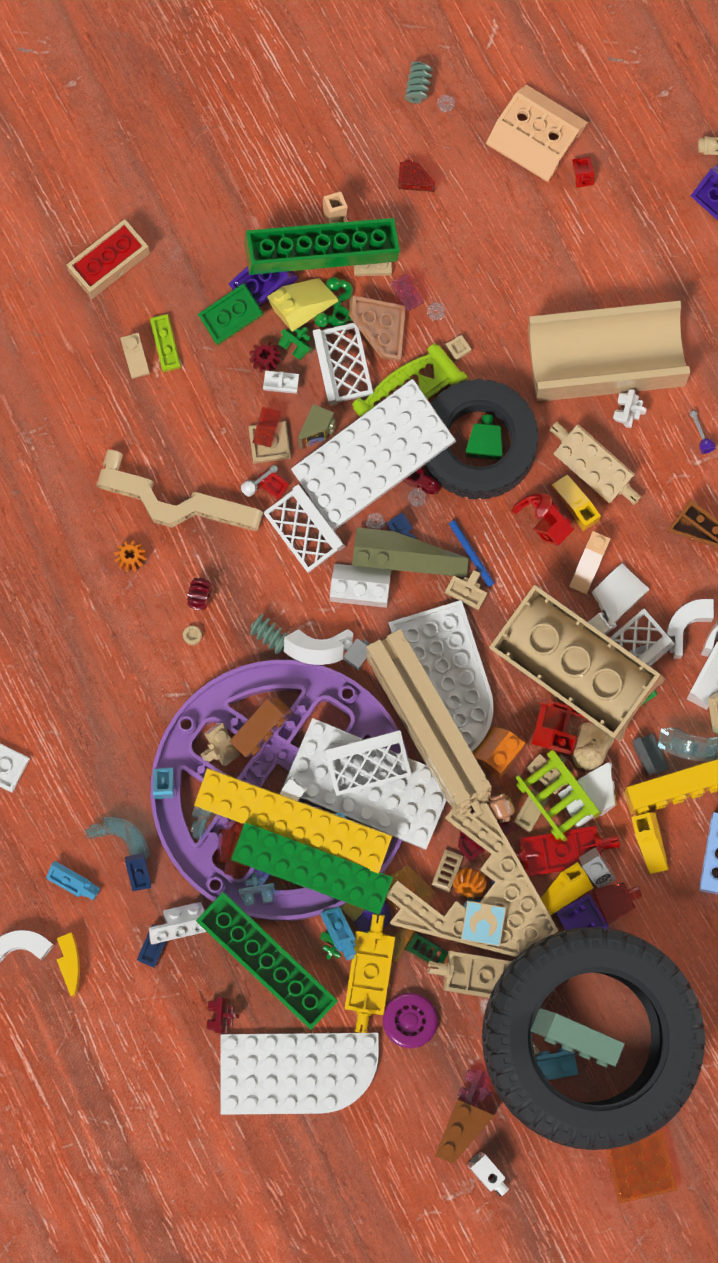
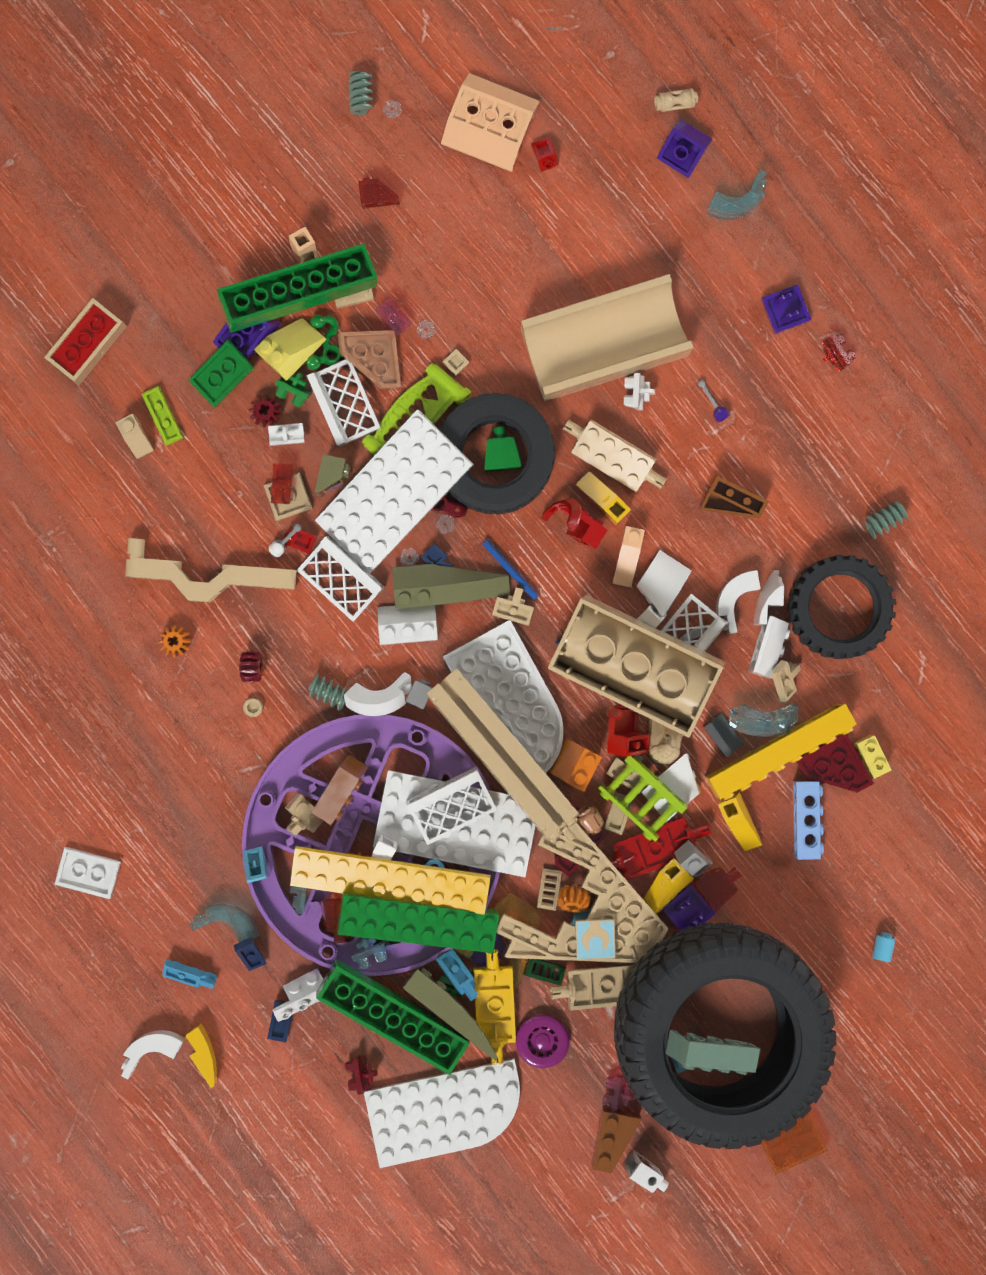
camera: 20 degrees left, 10 degrees up
none -> olive wedge [403,967,498,1061]

